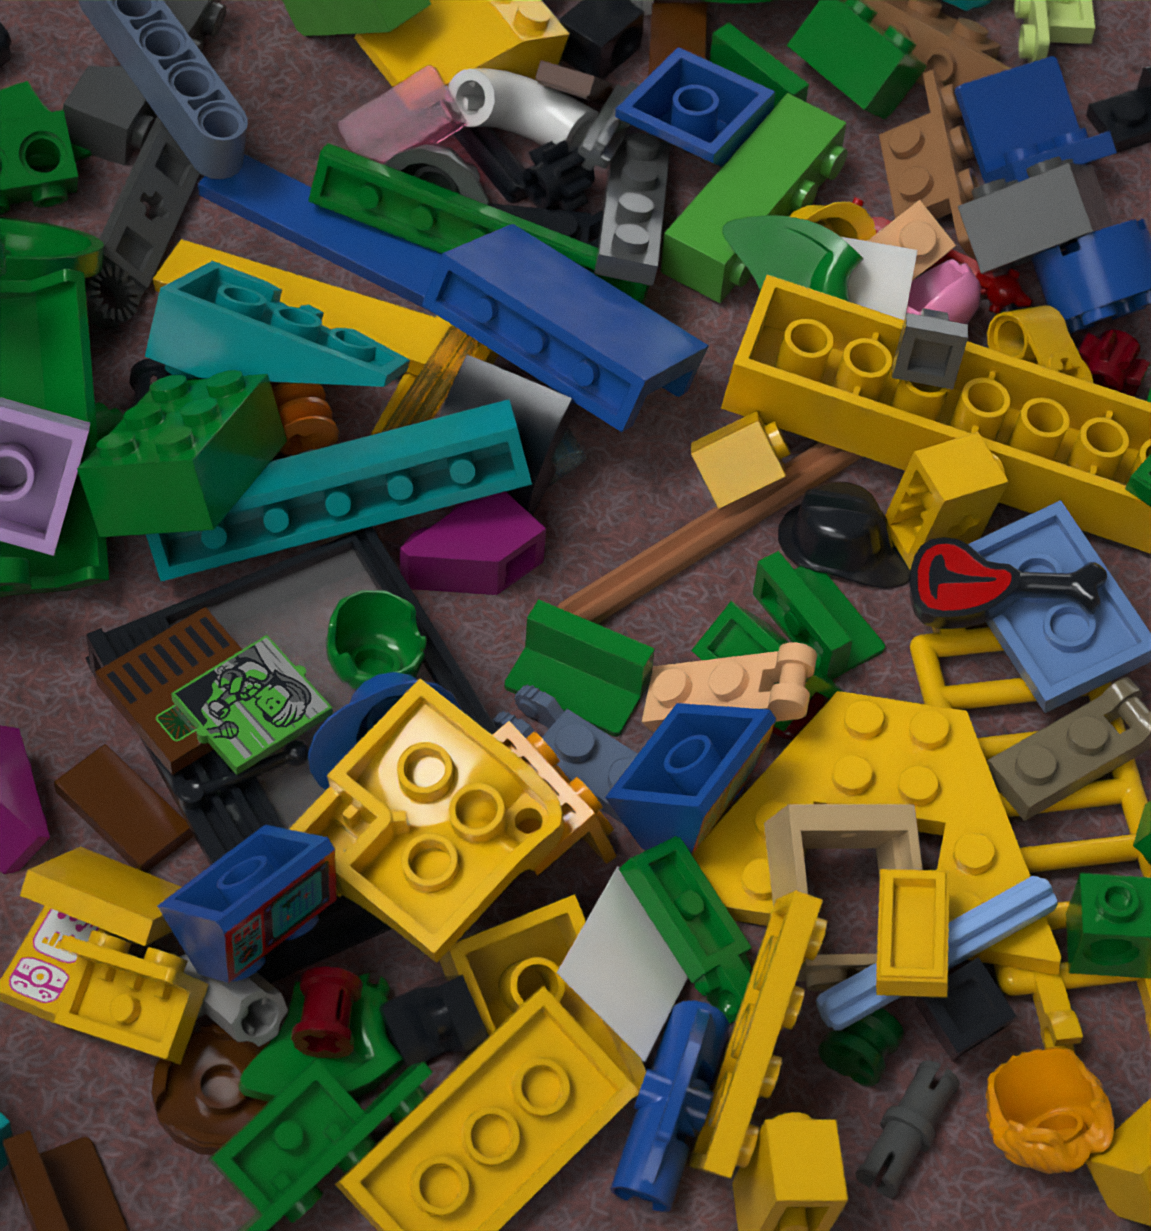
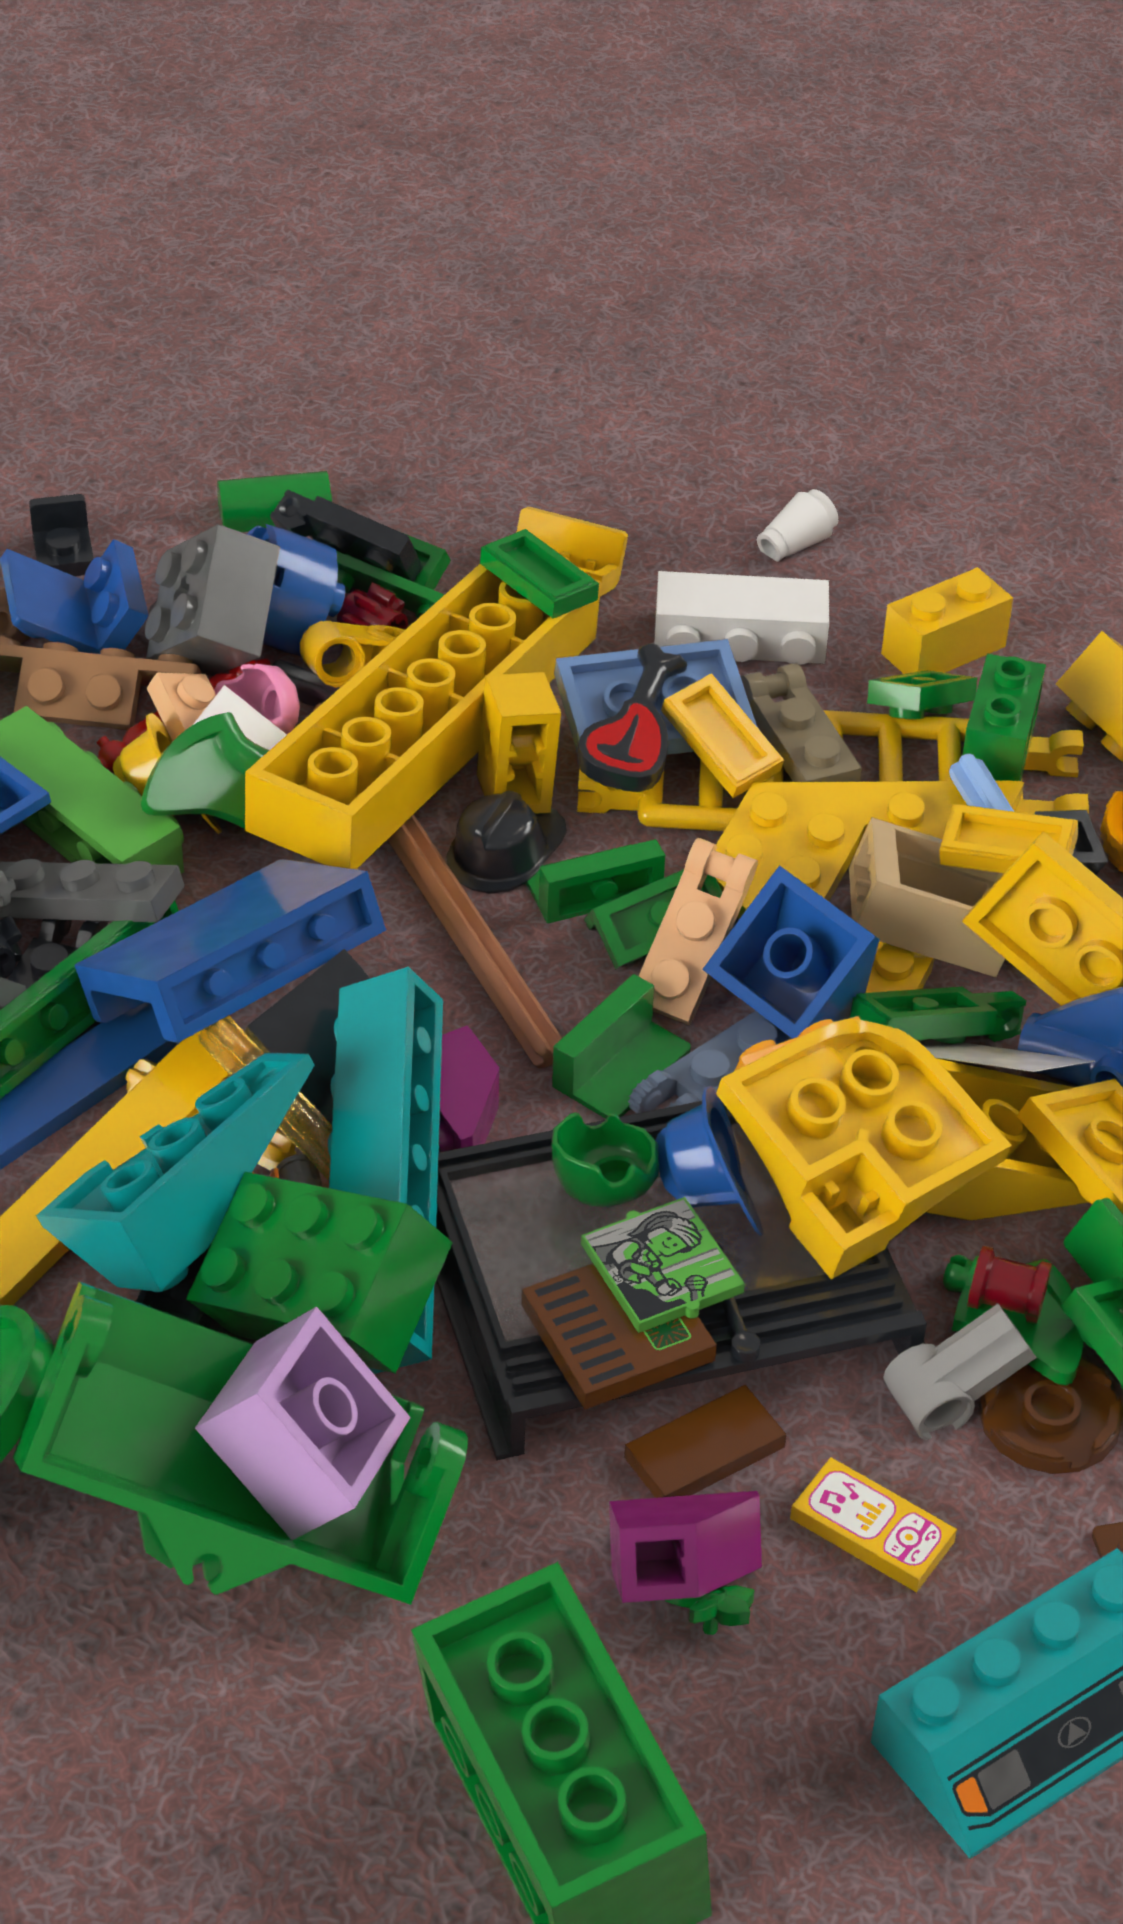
camera: 75 degrees left, 10 degrees down
yellow tile [20,846,181,946] -> none
yellow bracket [53,930,209,1064] -> none
blue slope [157,825,337,983] -> none
black bracket [379,975,489,1067] -> none
yellow brick [691,411,791,509] -> none
dark grey tile [892,308,968,390] -> none
none -> yellow tile [661,673,784,798]

